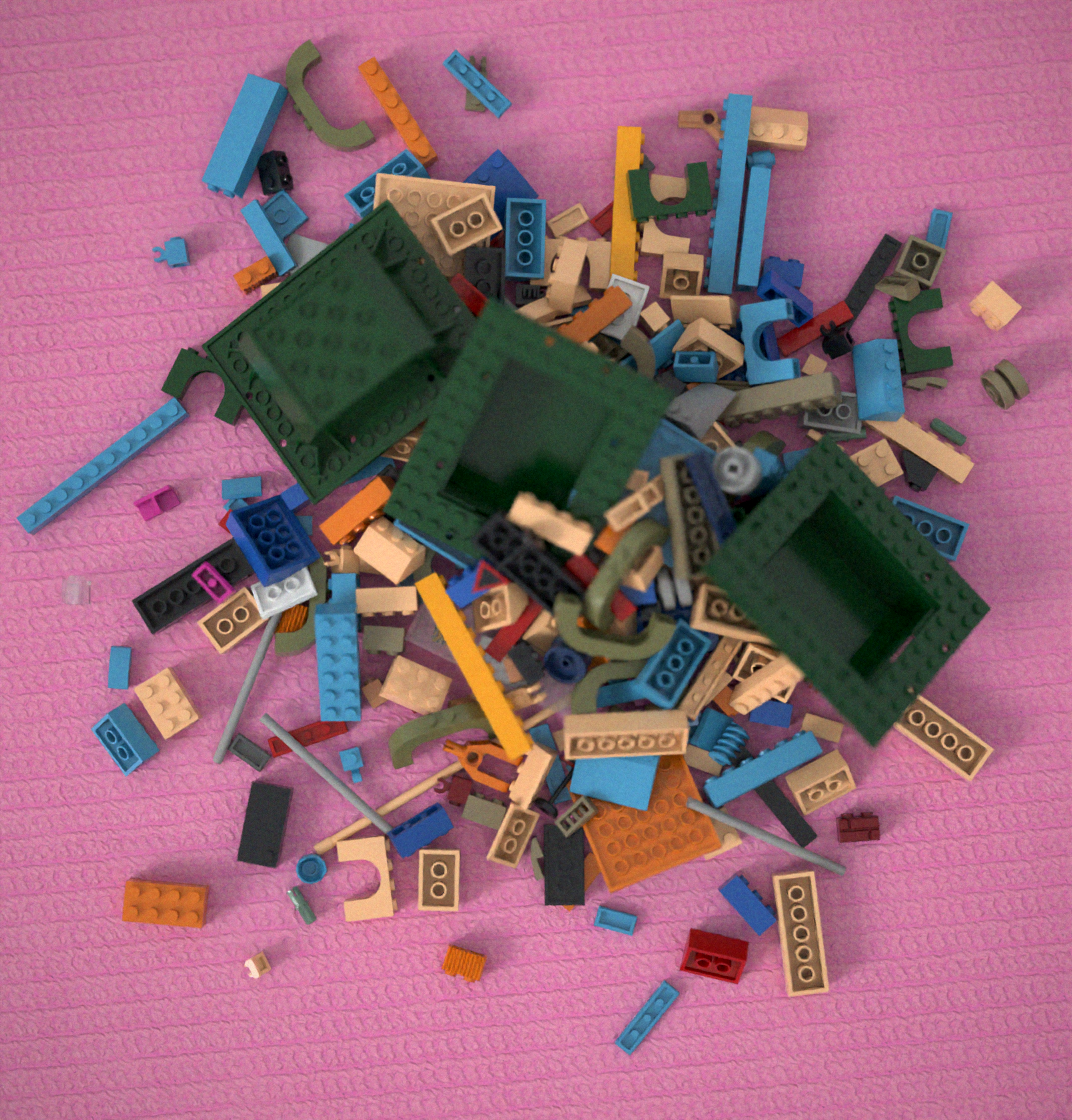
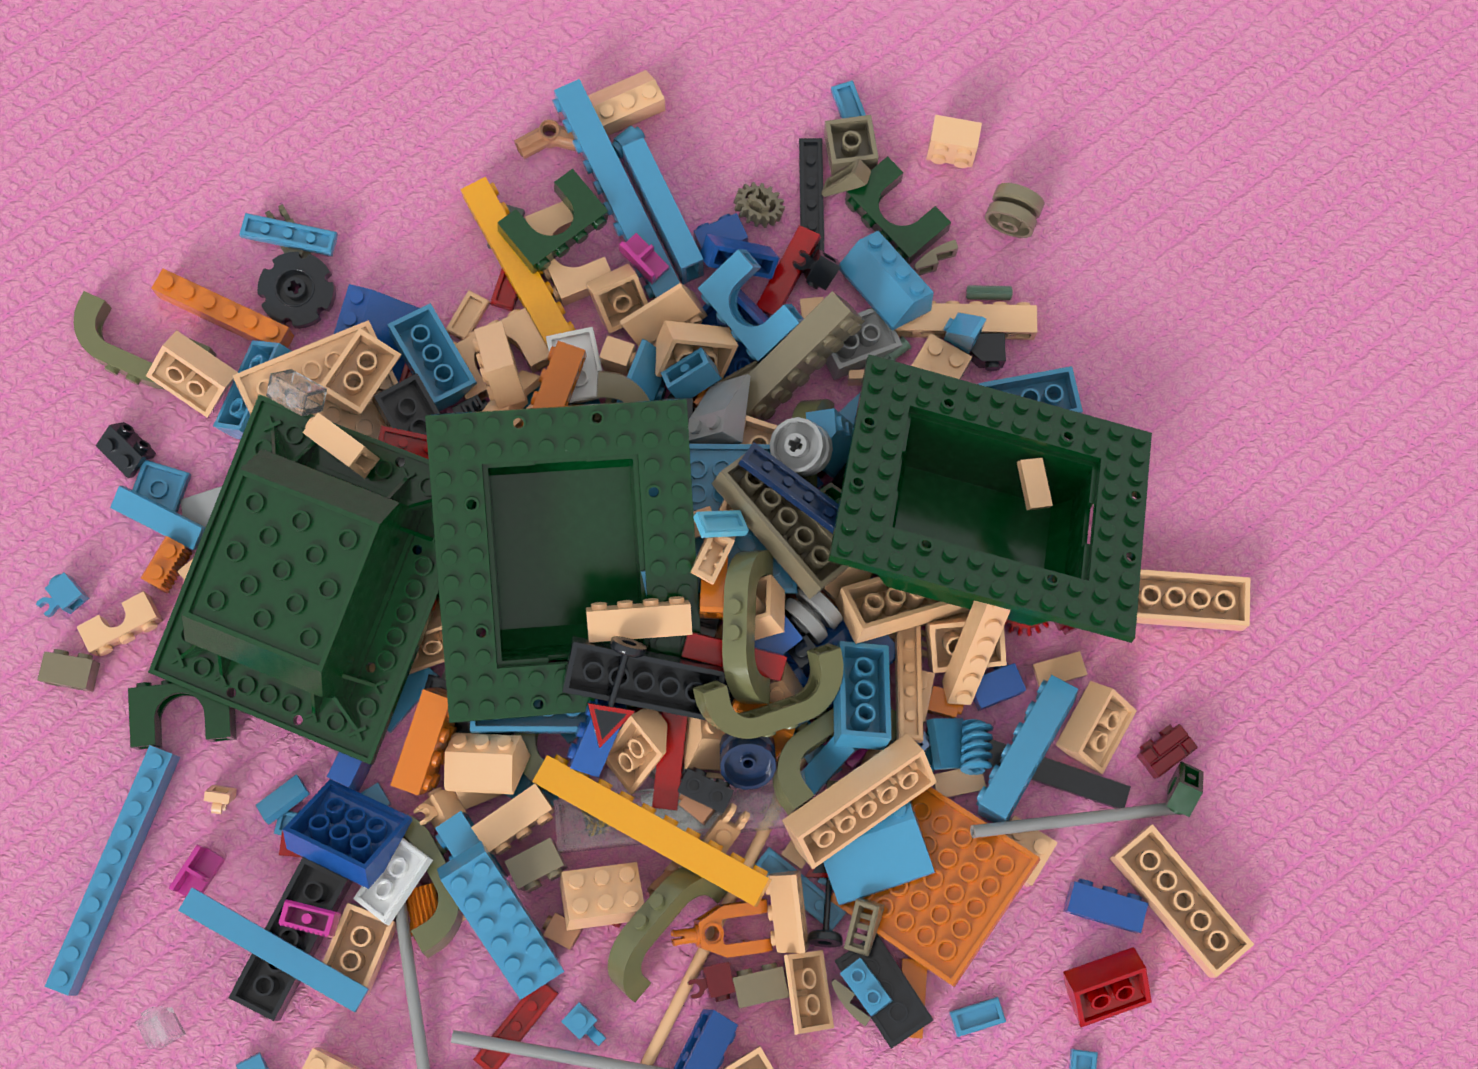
camera: 35 degrees left, 10 degrees down
dark azure brick [201,73,289,199] -> none
none -> dark tan brick [37,649,100,692]
none -> light nougat arch [77,591,163,656]
none -> light nougat slope [146,330,238,418]
none -> dark azure tile [178,888,369,1012]
none -> light nougat tile [204,785,237,814]
none -> black piece [257,252,336,328]
none -> clear brick [266,369,327,416]
none -> light nougat brick [303,413,380,479]
none -> dark pink panel [619,233,669,284]
none -> medium azure tile [693,510,749,538]
none -> dark tan gear [733,182,785,228]
none -> dark azure brick [840,958,893,1016]
none -> dark azure slope [943,312,986,354]
none -> light nougat tile [1017,458,1053,510]
none -> brick [1166,761,1204,817]

